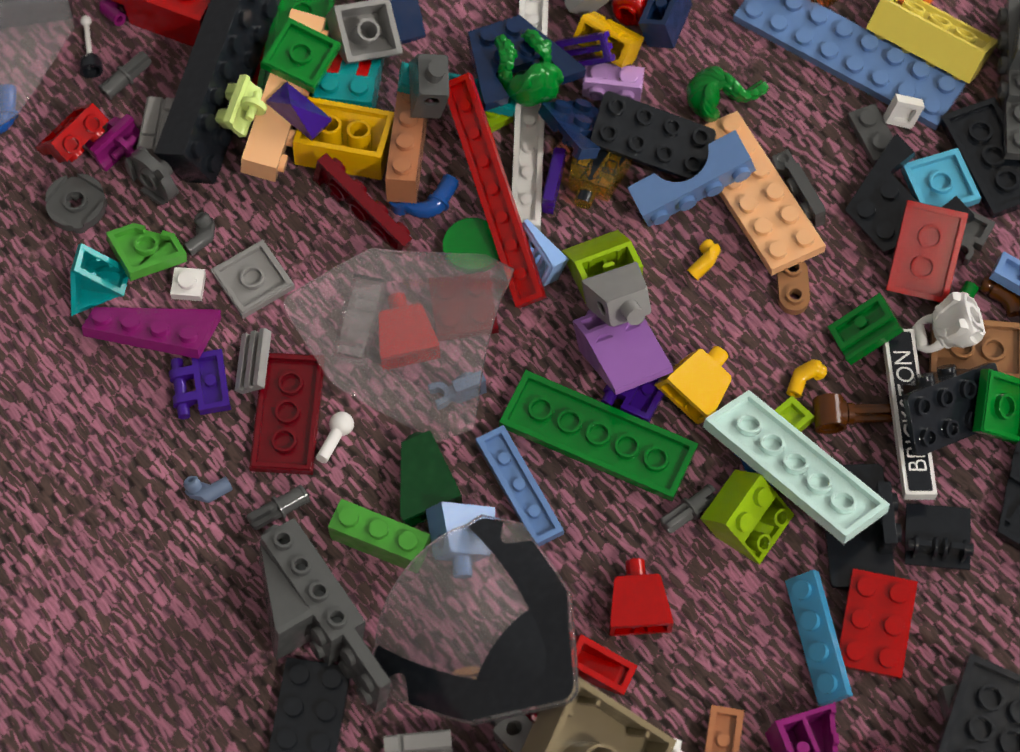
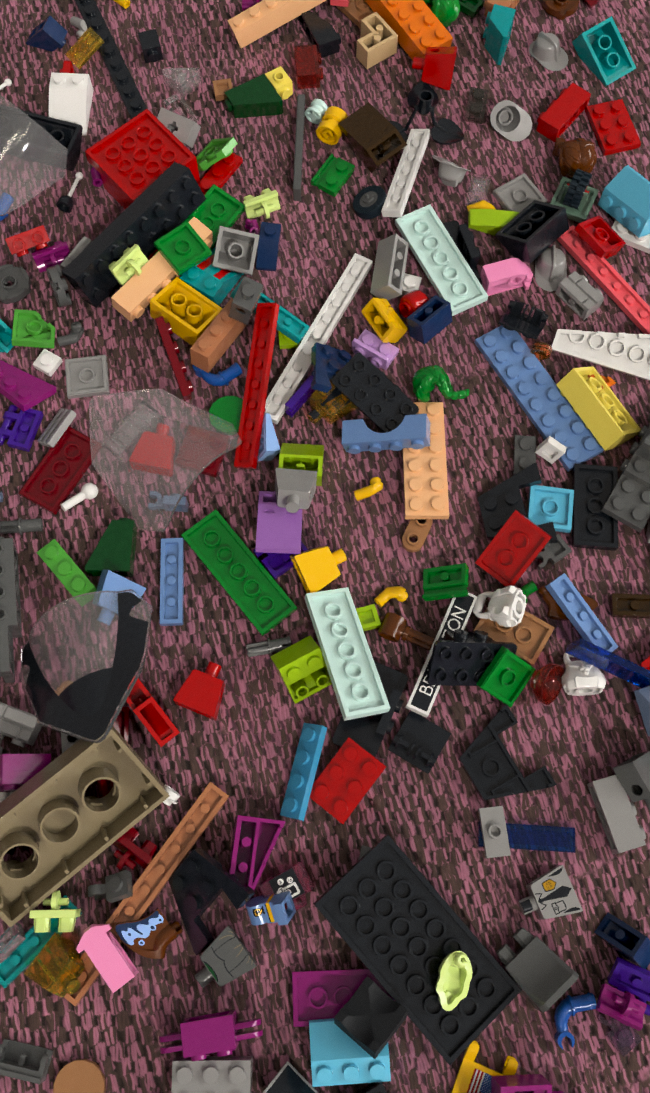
camera: 25 degrees right, 5 degrees up
dark grey axle [98,51,152,101] -> none
dark purple slope [266,82,332,141] -> none
dark blue wing [467,15,586,111] -> none
green hair [494,29,564,107] -> none
dark purple tile [555,30,616,66] -> none
dark grey hinge [772,149,826,228] -> none

